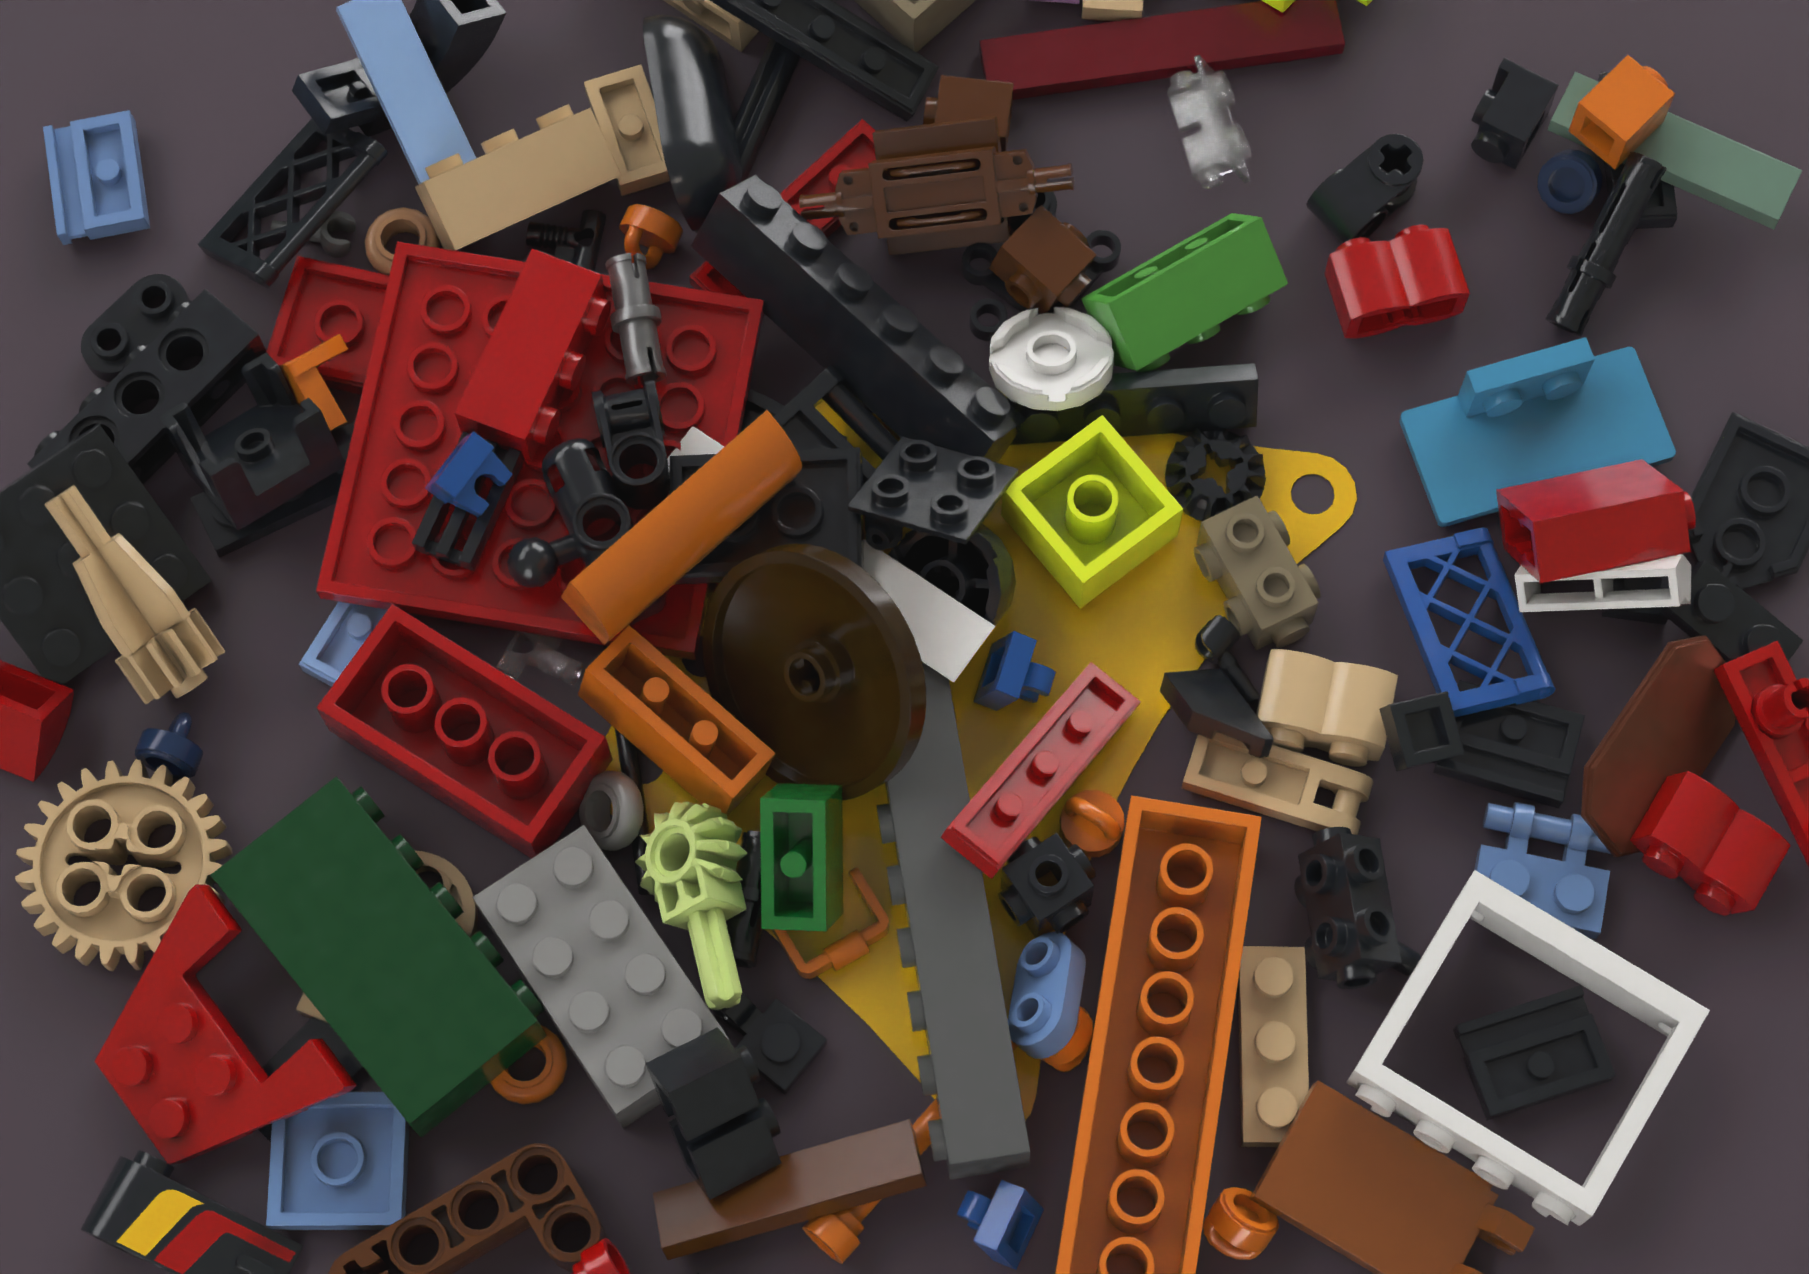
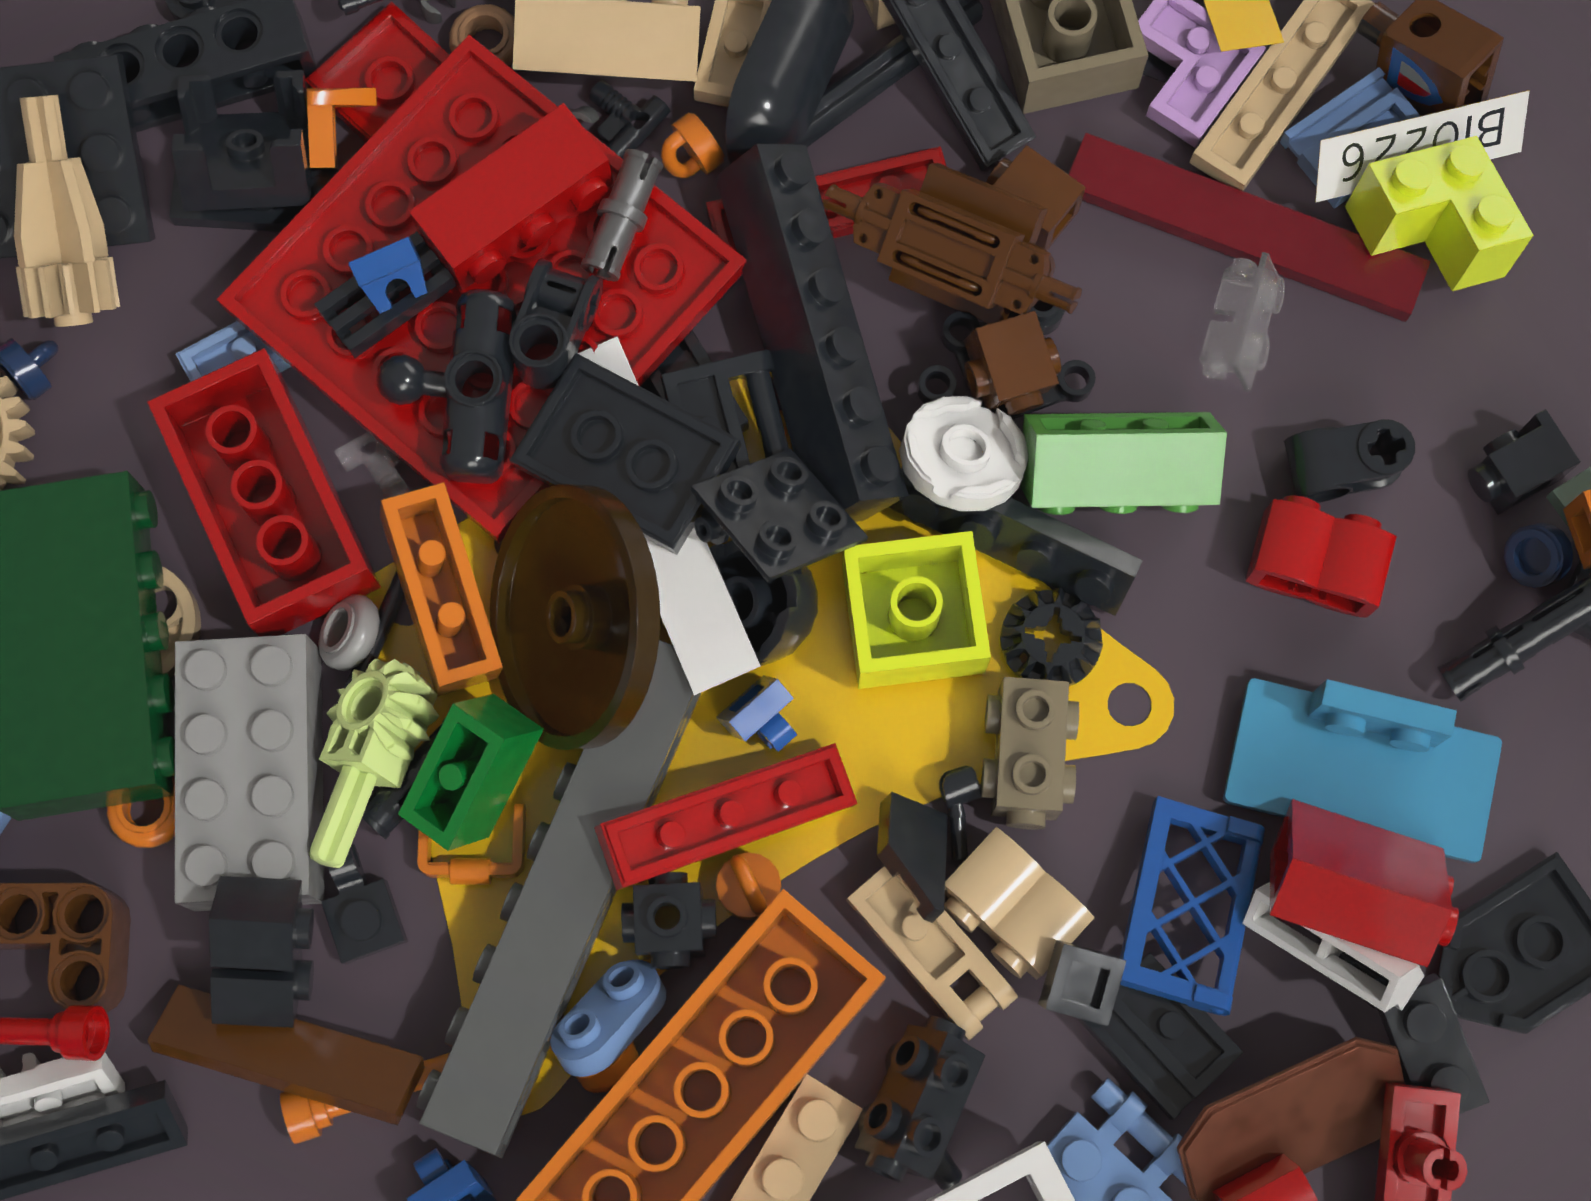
camera: 30 degrees right, 5 degrees up
orange brick [561,410,802,646] -> none

